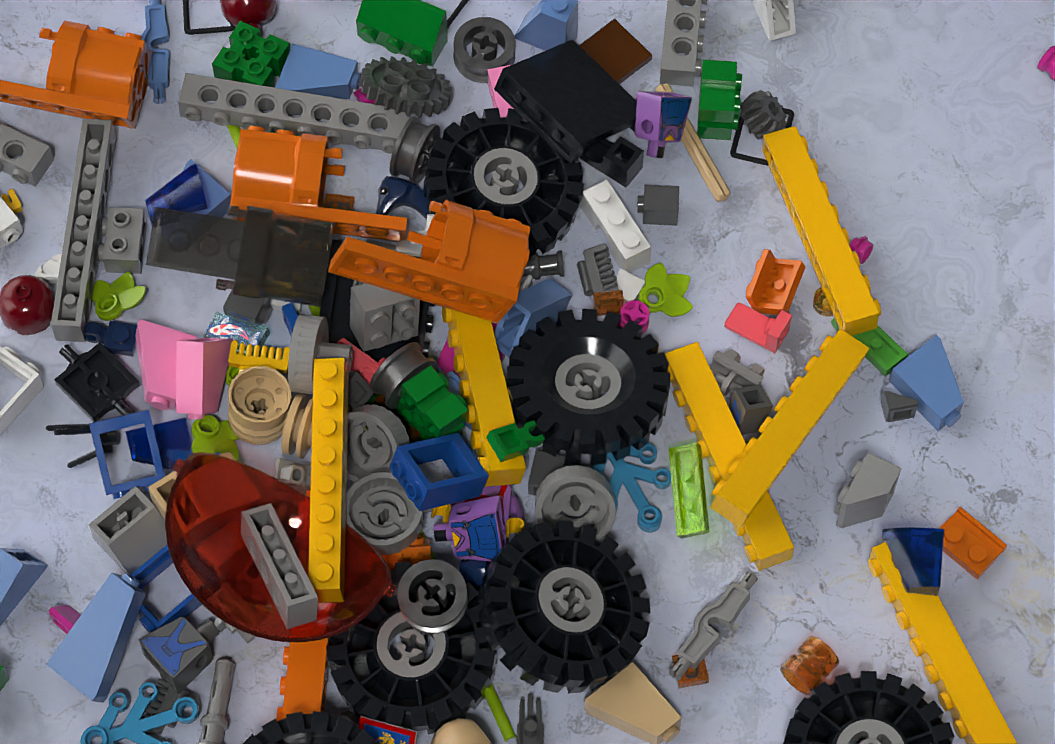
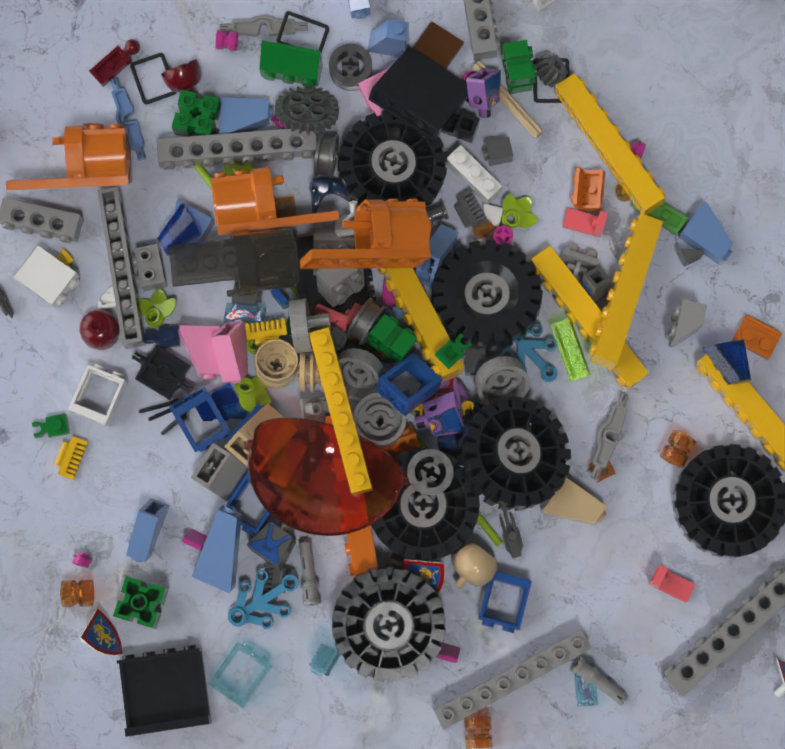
camera: 10 degrees left, 15 degrees up
light grey brick [241,503,318,629] -> none

